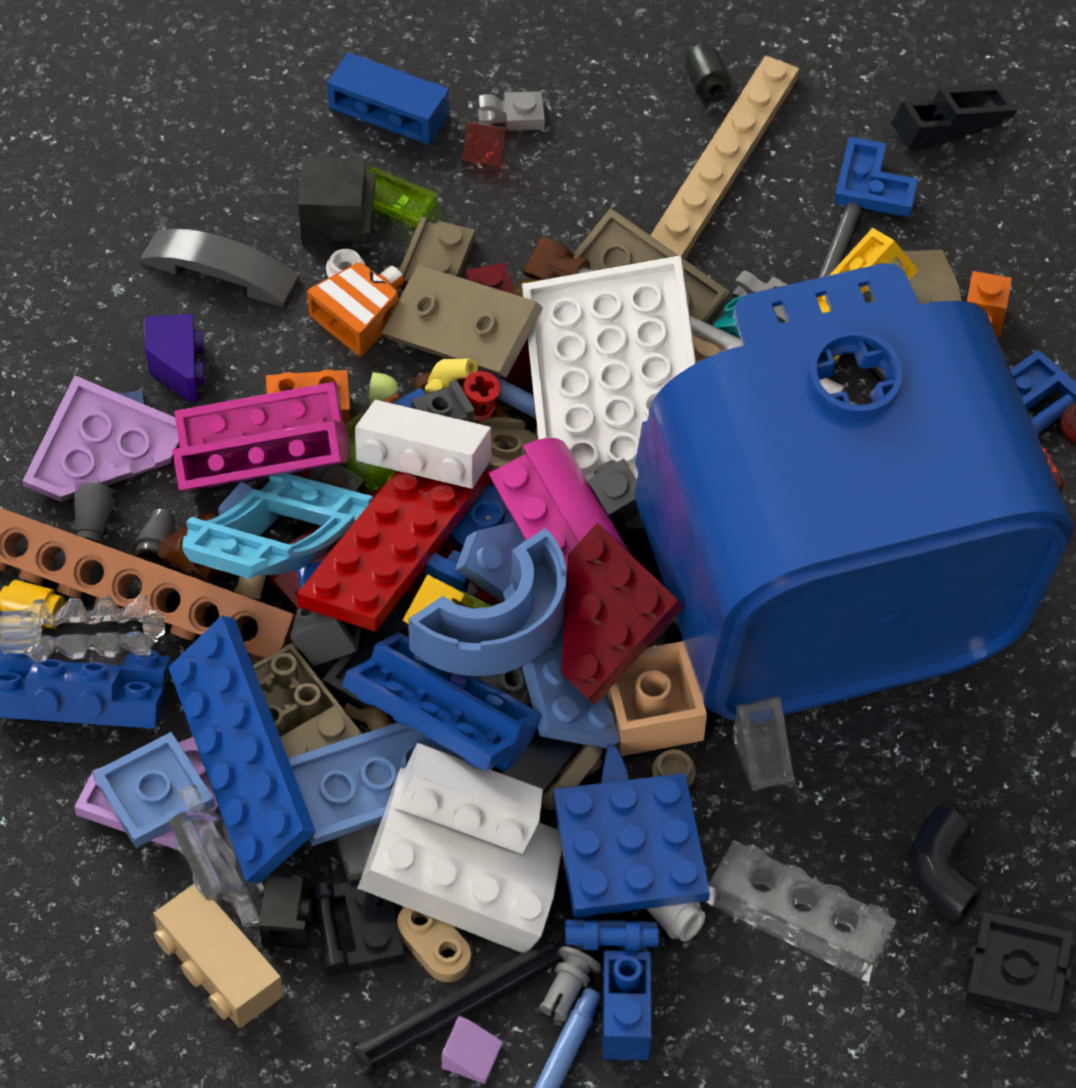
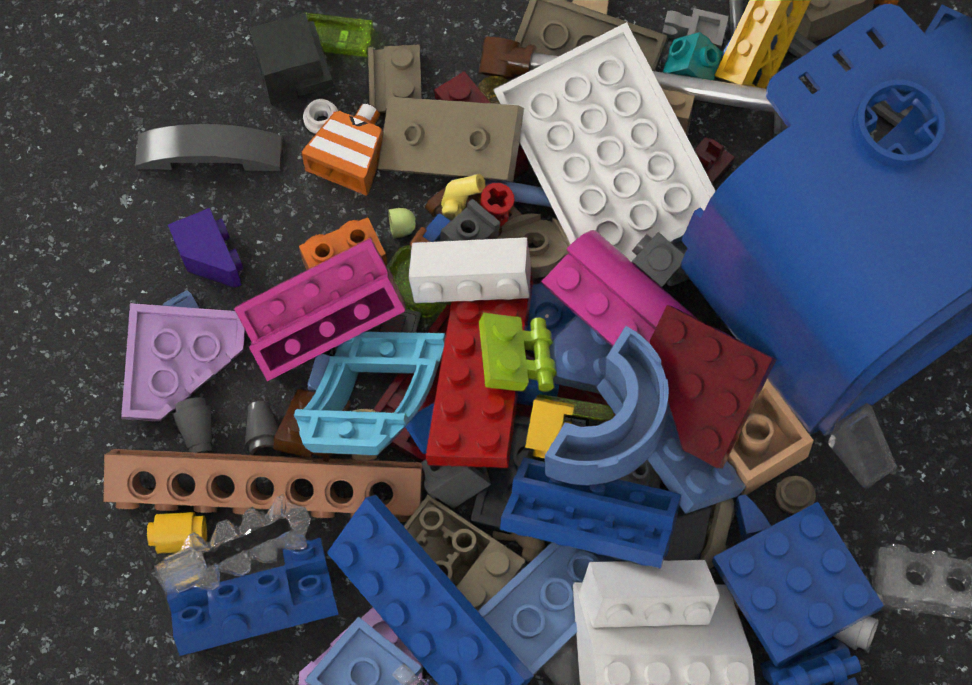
camera: 15 degrees left, 10 degrees up
none -> lime plate [479,313,557,392]

